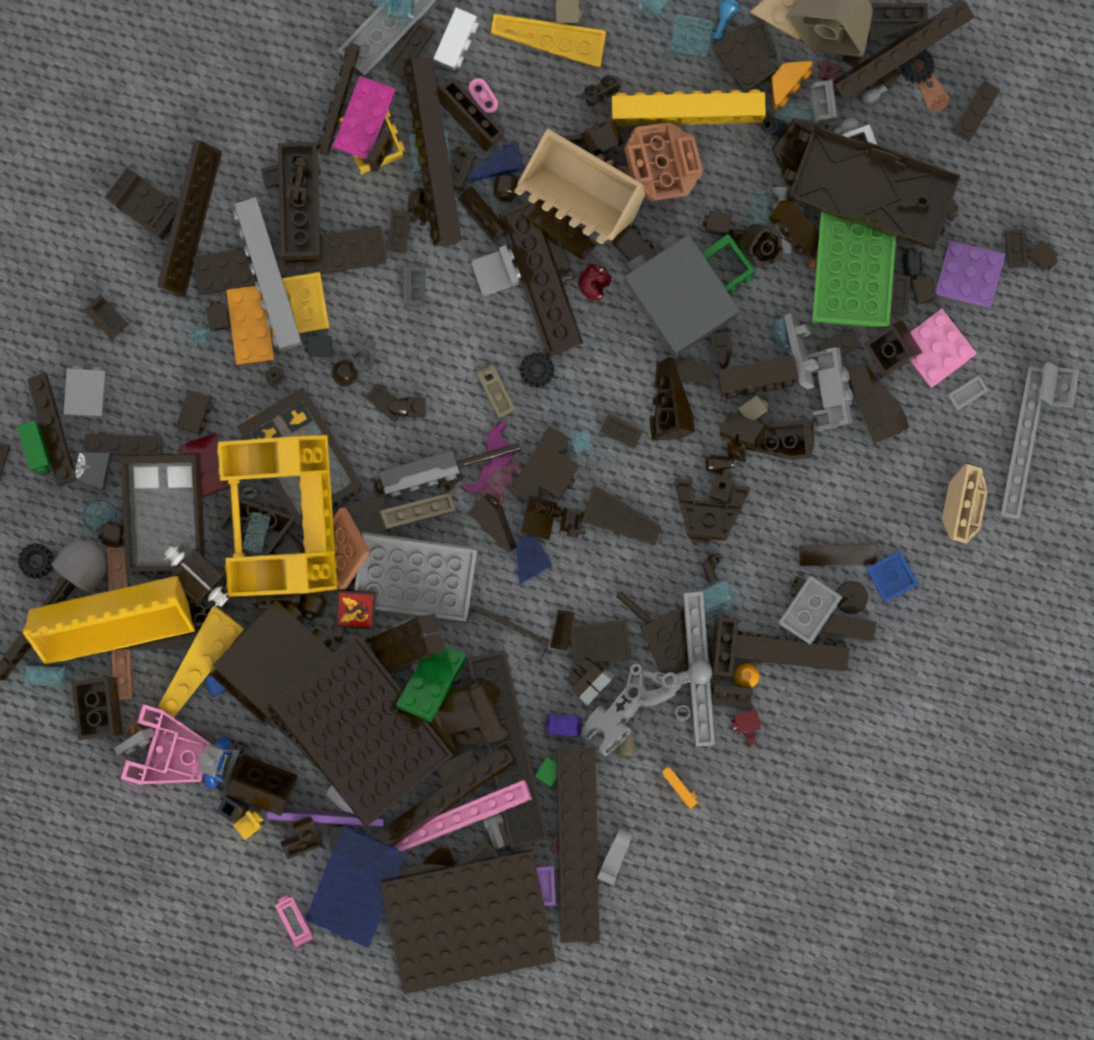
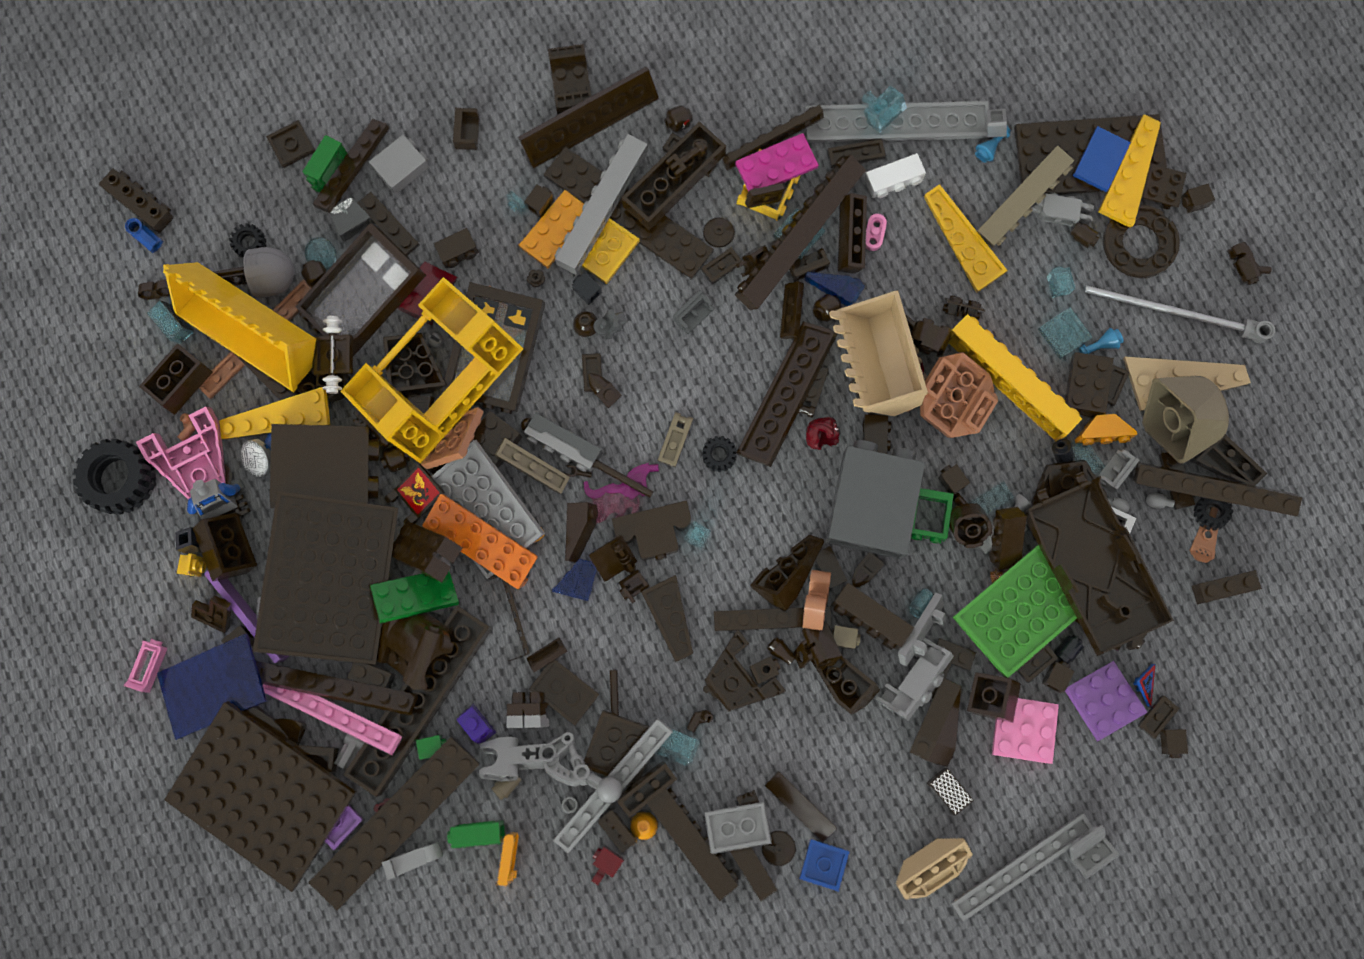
camera: 45 degrees right, 5 degrees down
light grey plate [114,728,155,756] -> none
clear light blue tile [242,512,271,554] -> none
light grey bracket [471,245,521,296] -> none
dark brown wing [520,199,596,260] -> none
dark brown plate [600,414,643,449] -> none
dark red plate [818,60,840,81] -> none
light grey tile [946,375,989,411] -> none
none -> black tyre [73,438,156,515]
none -> tile [241,439,271,477]
none -> orange bracket [422,494,538,589]
none -> green window [447,820,505,848]
none -> dark brown head [664,105,693,133]
none -> dark brown piece [703,217,735,248]
none -> dark brown plate [714,606,832,631]
none -> nougat beam [803,570,831,631]
none -> panel [926,768,974,816]
none -> piece [1133,664,1156,707]

